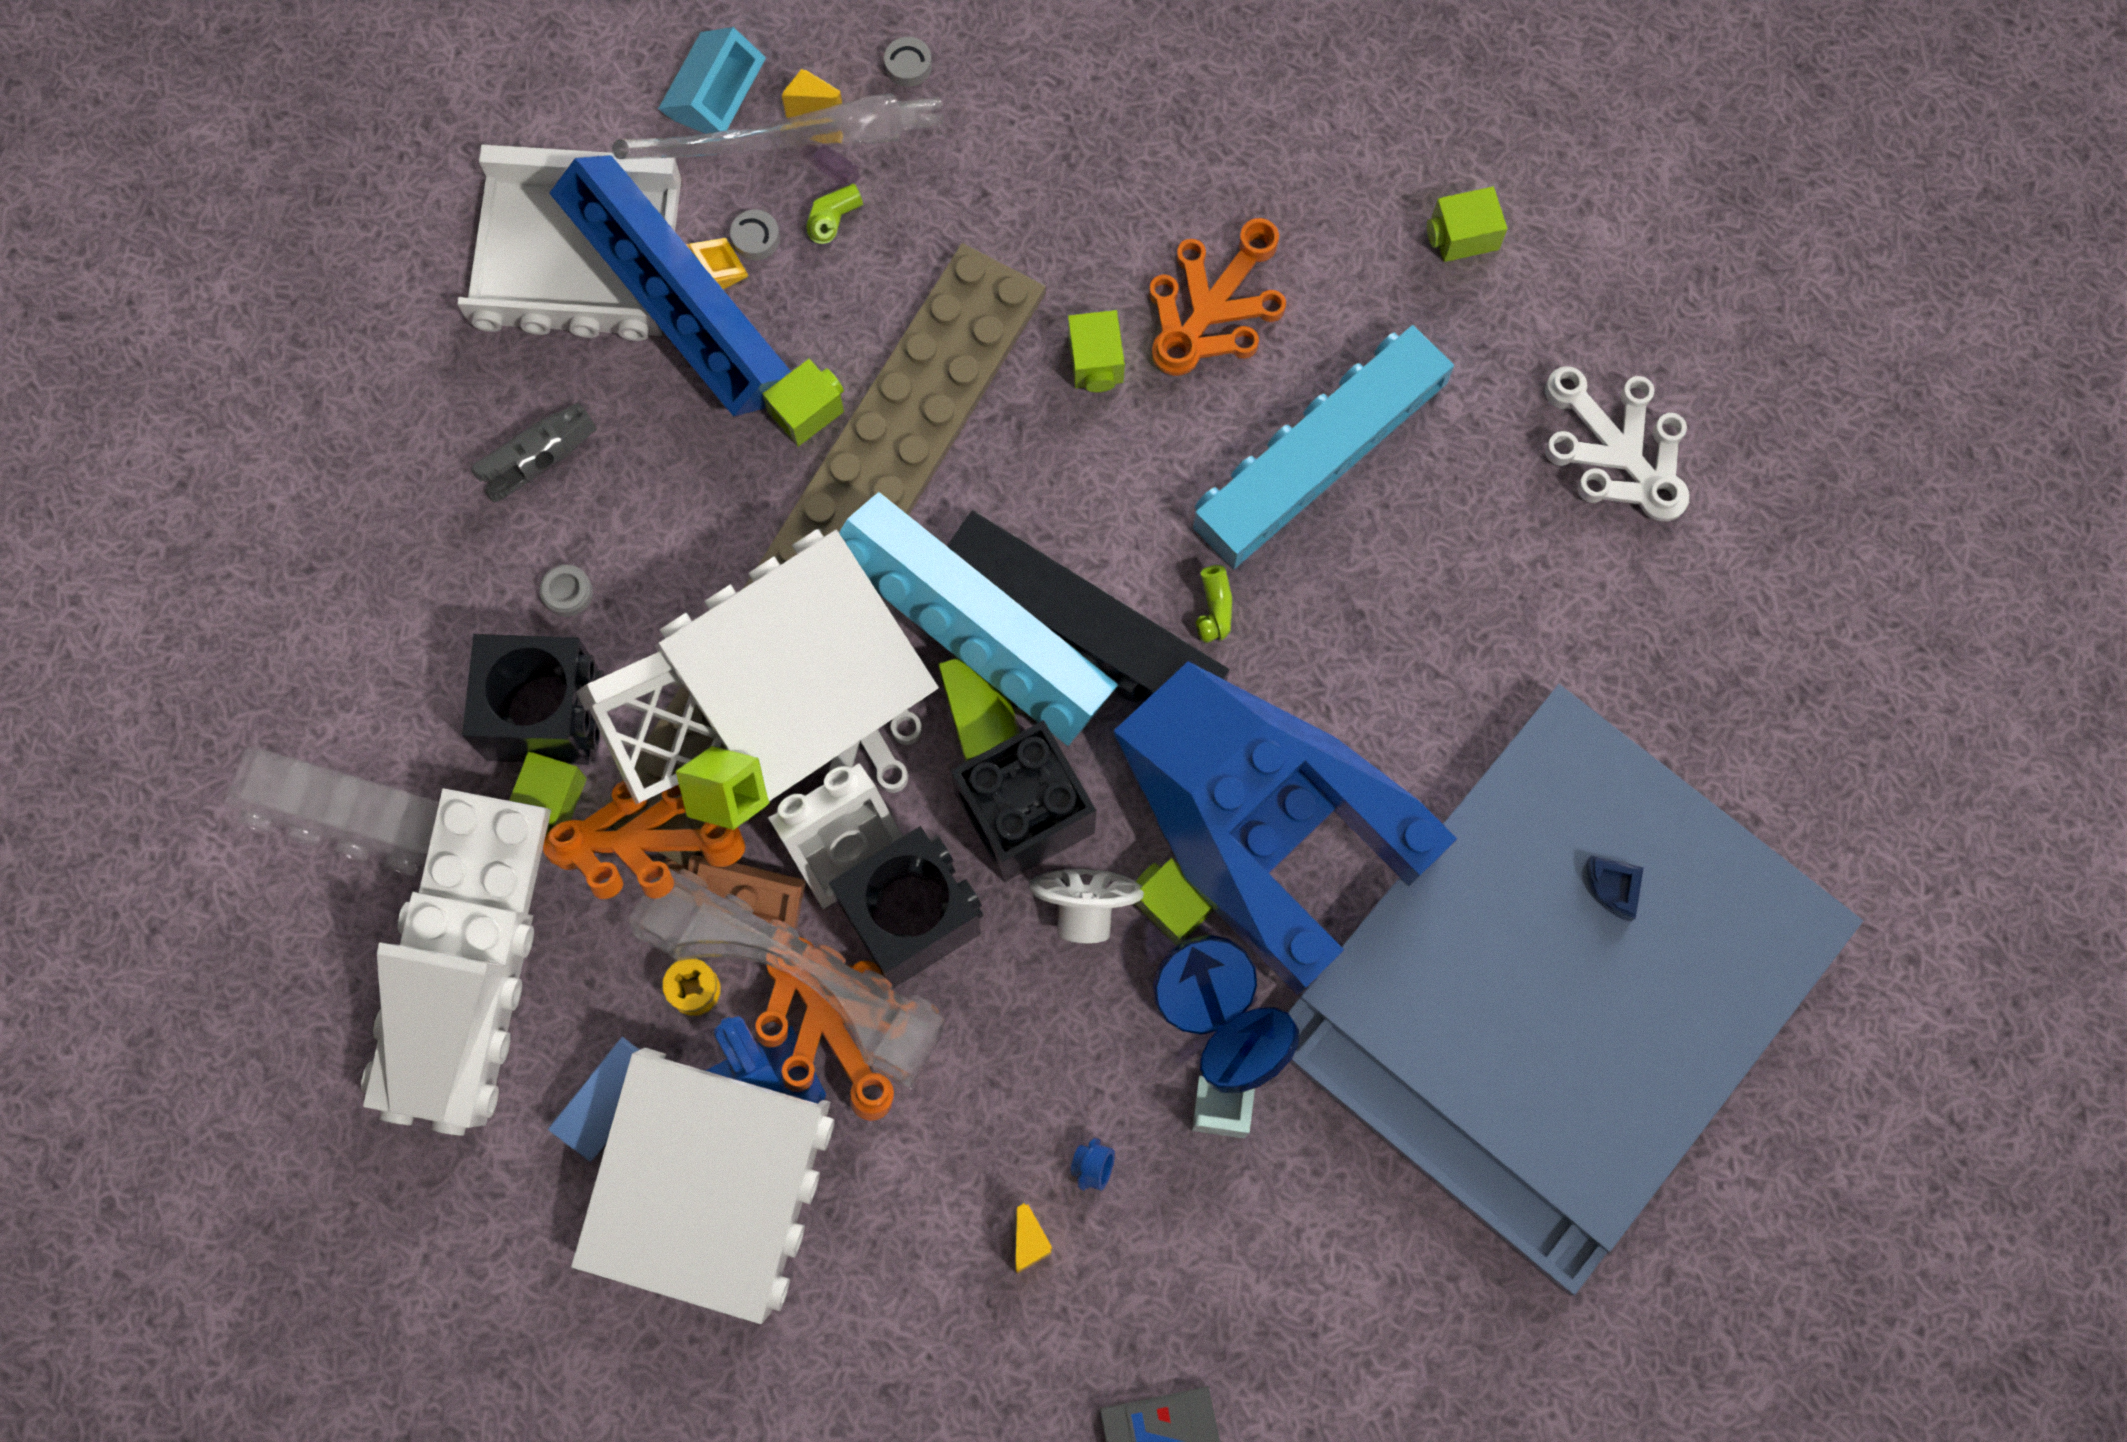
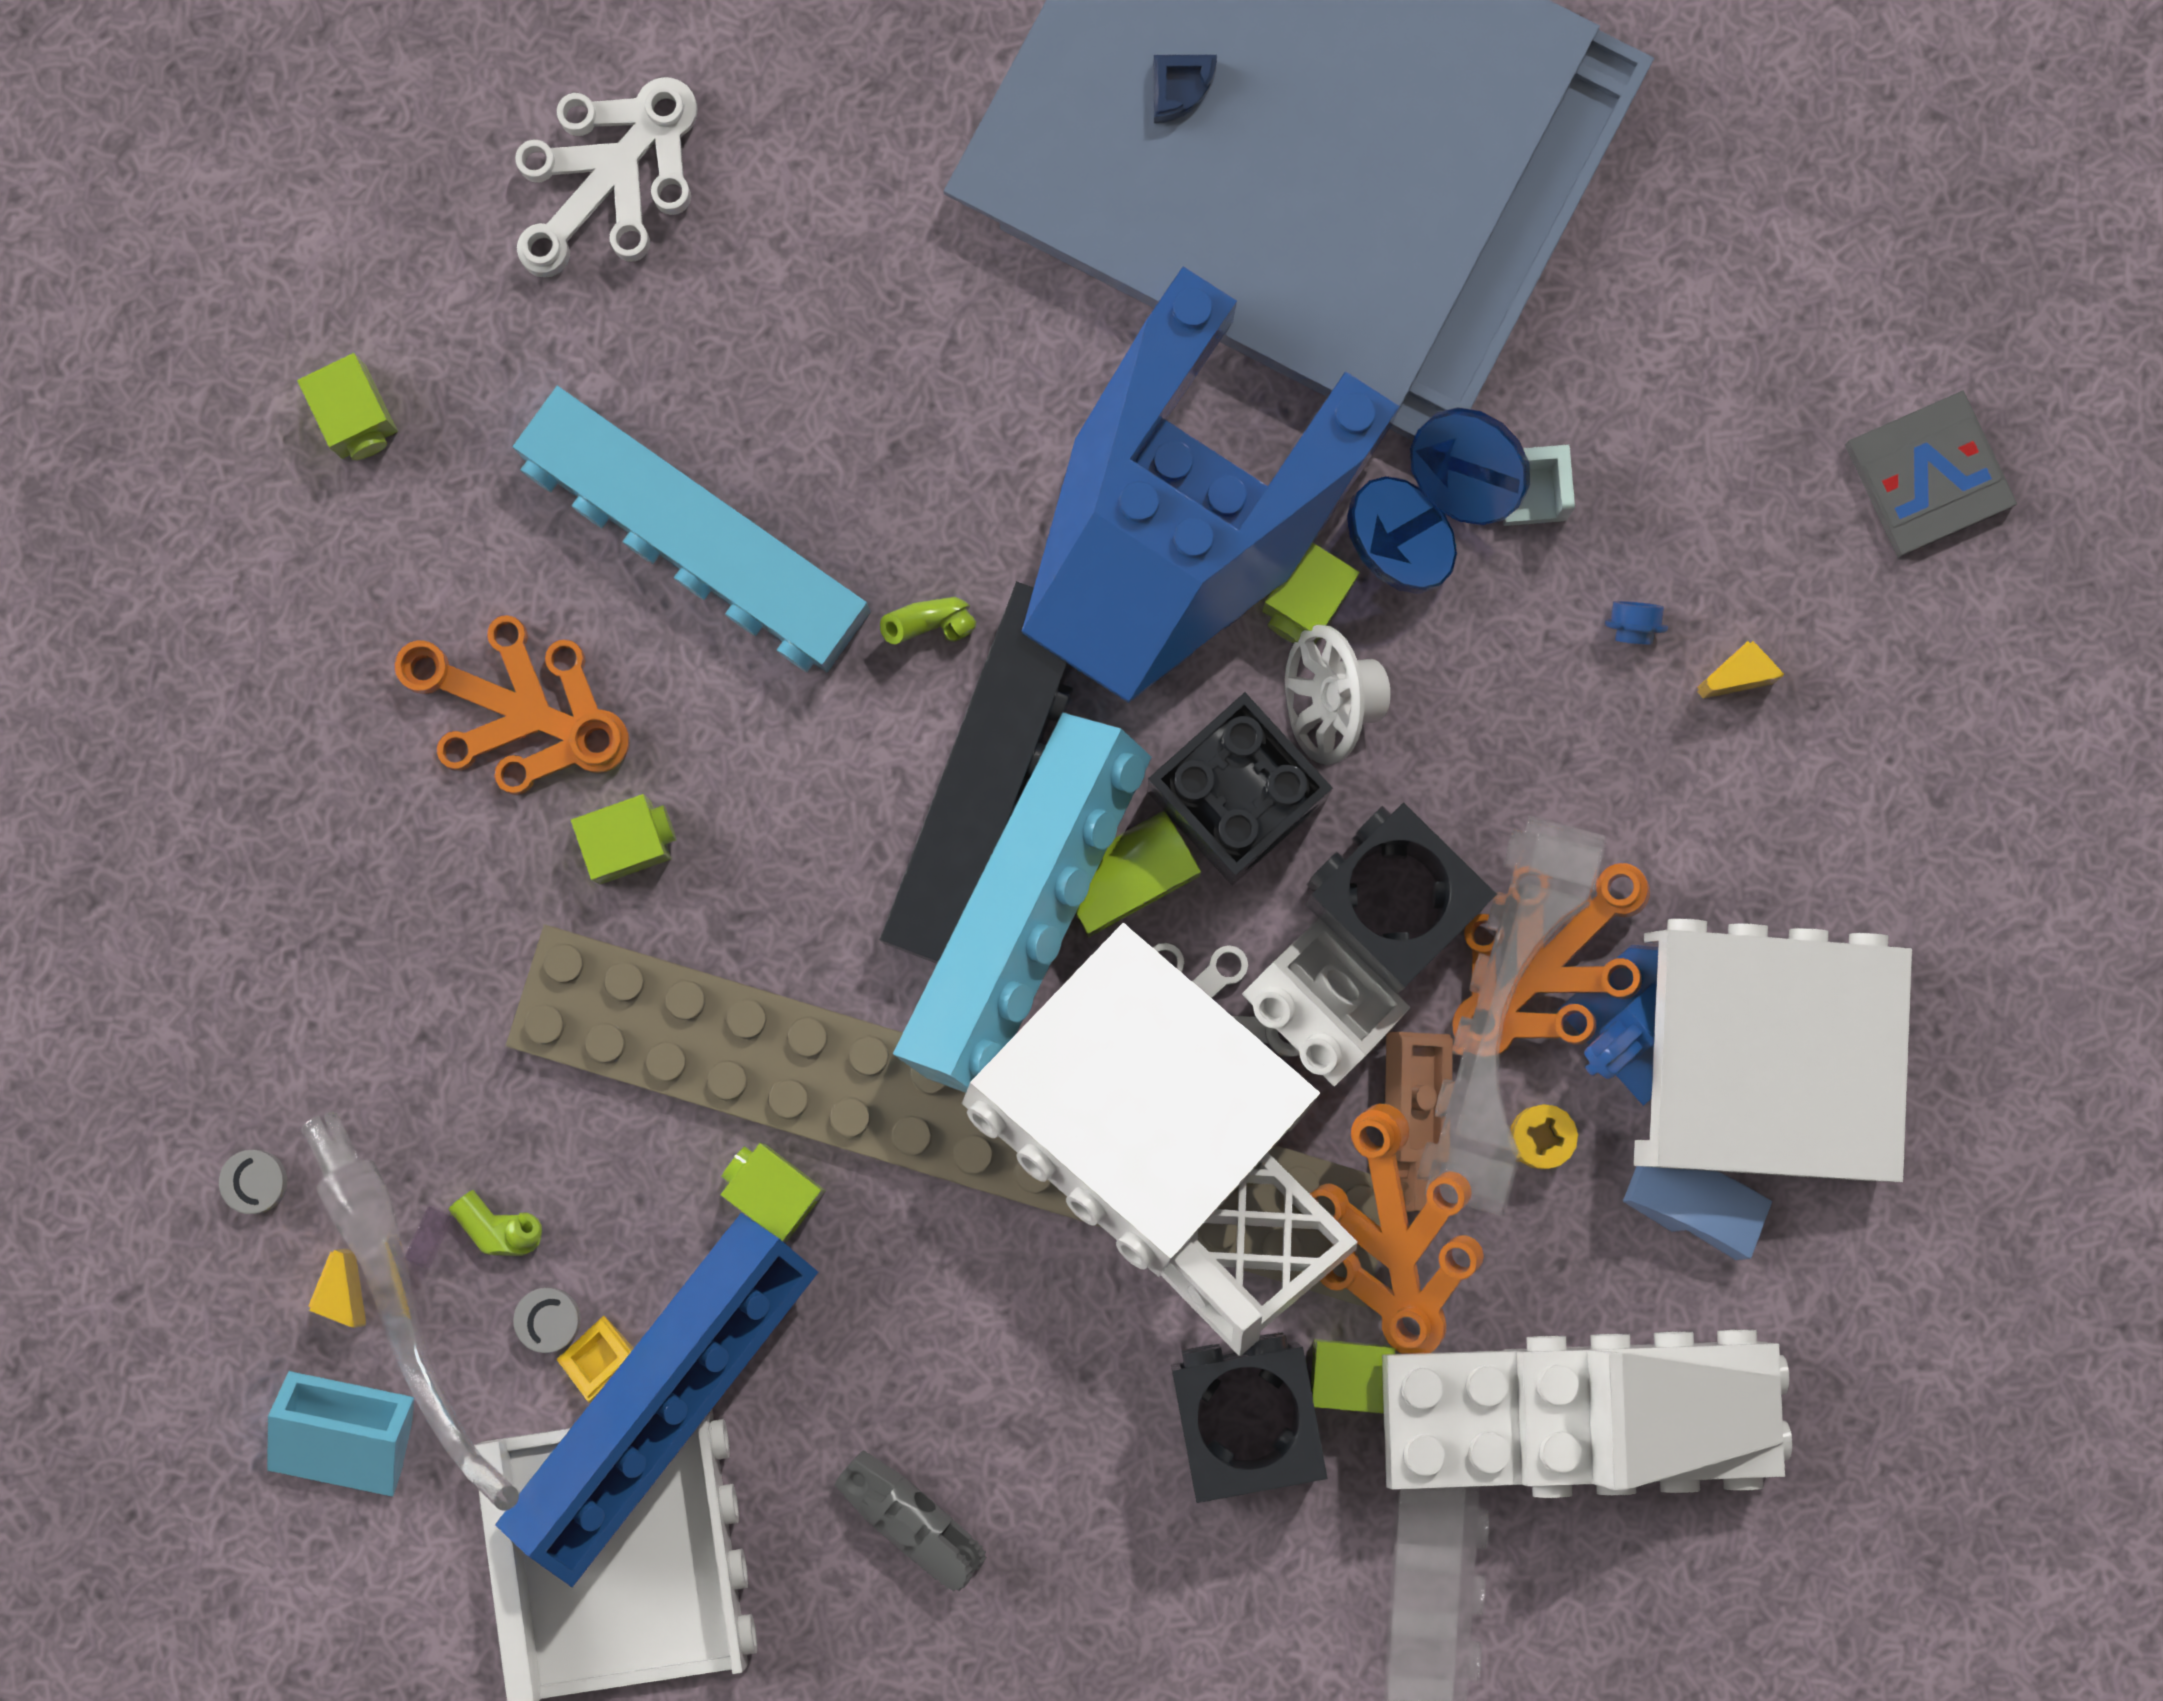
camera: 95 degrees left, 10 degrees up
light grey tile [540,565,593,617] -> none
lime brick [676,746,769,830] -> none

